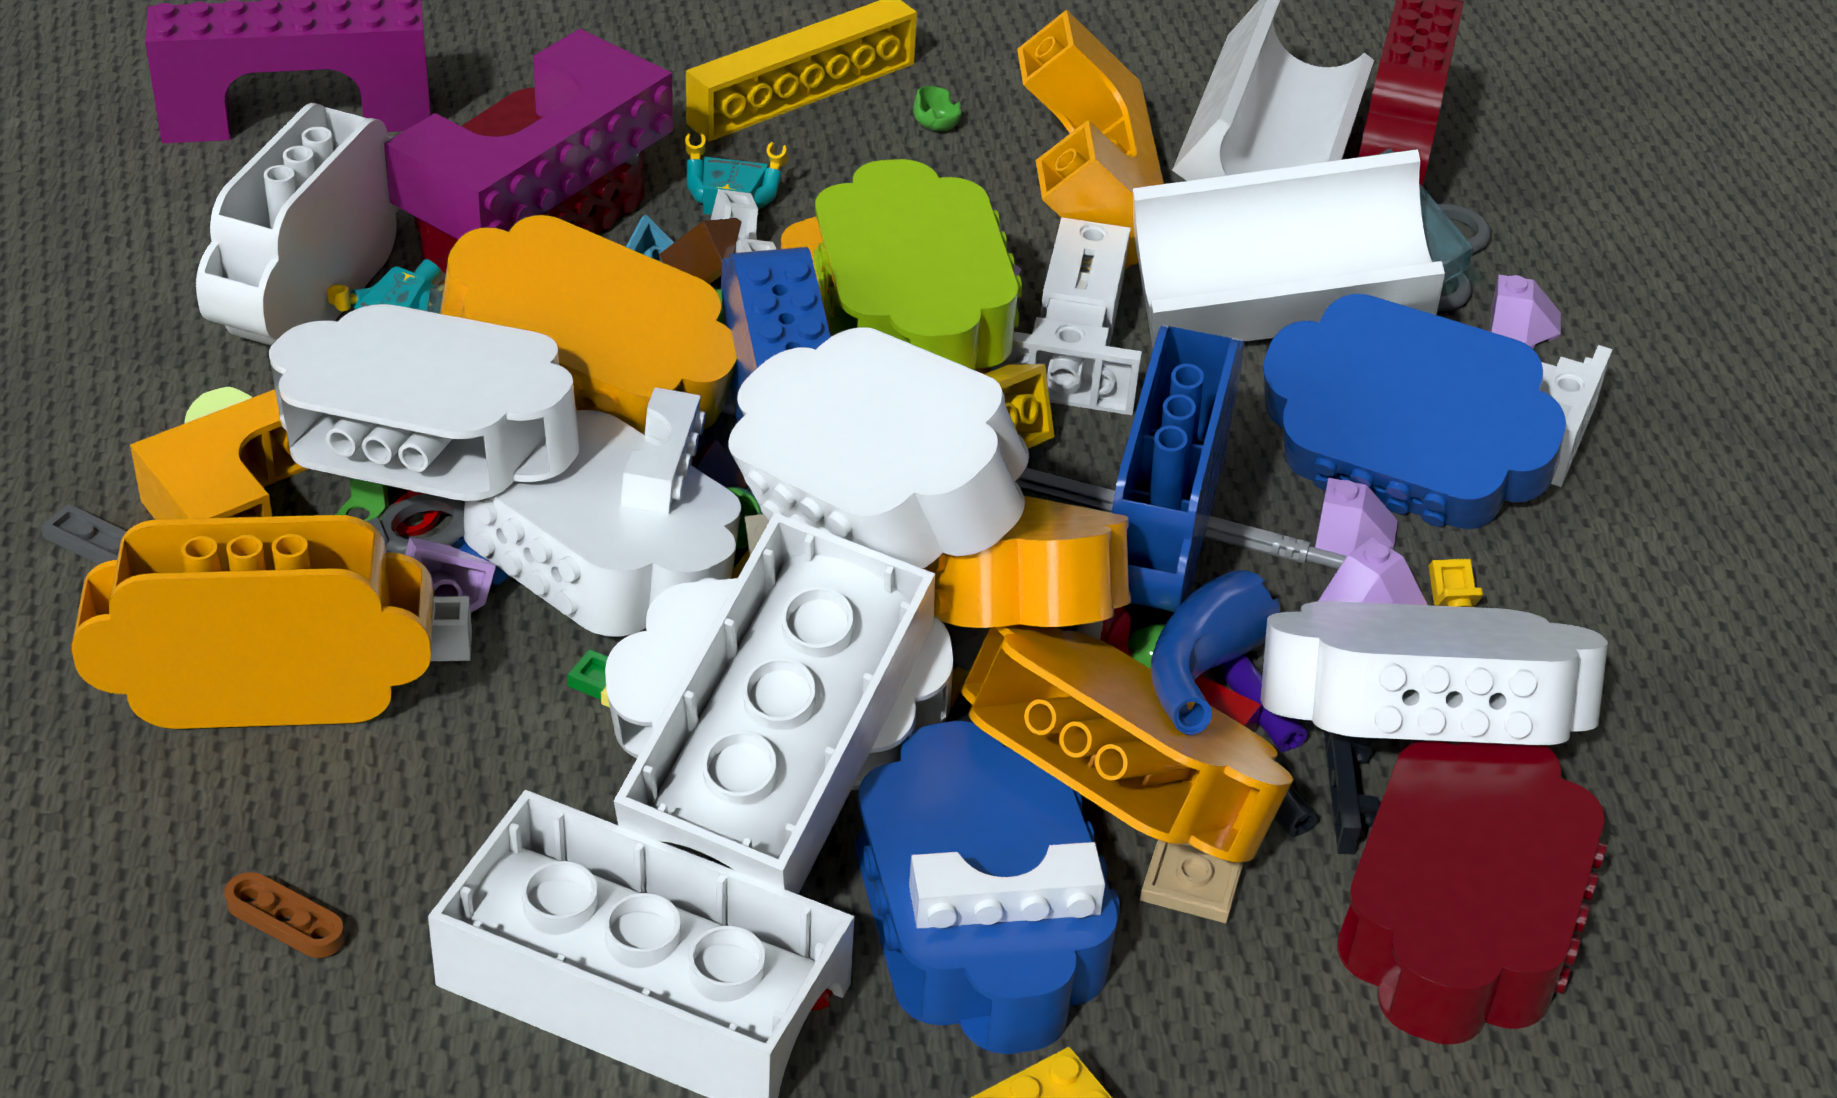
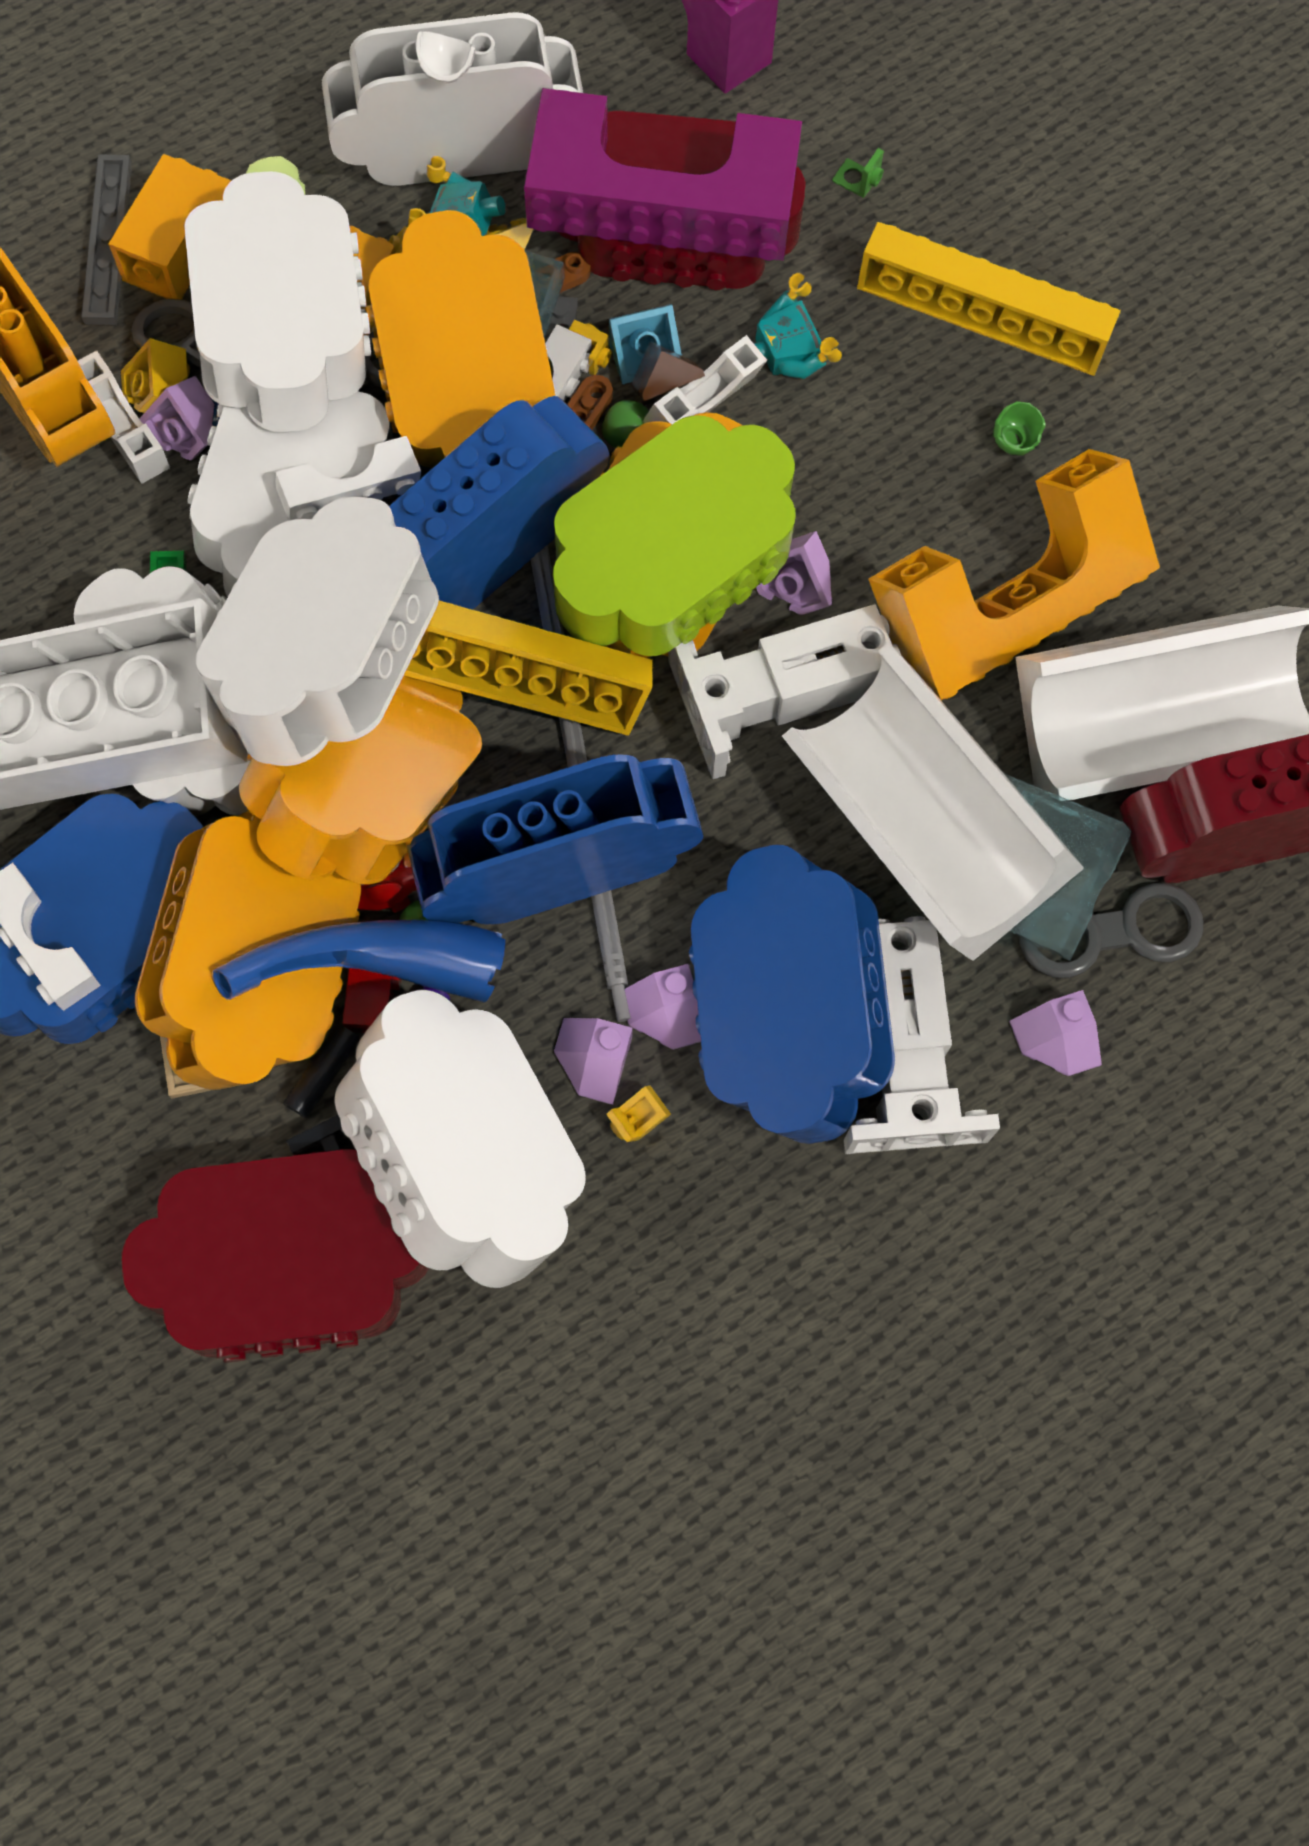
camera: 60 degrees right, 30 degrees up
none -> white helmet [416,31,476,83]

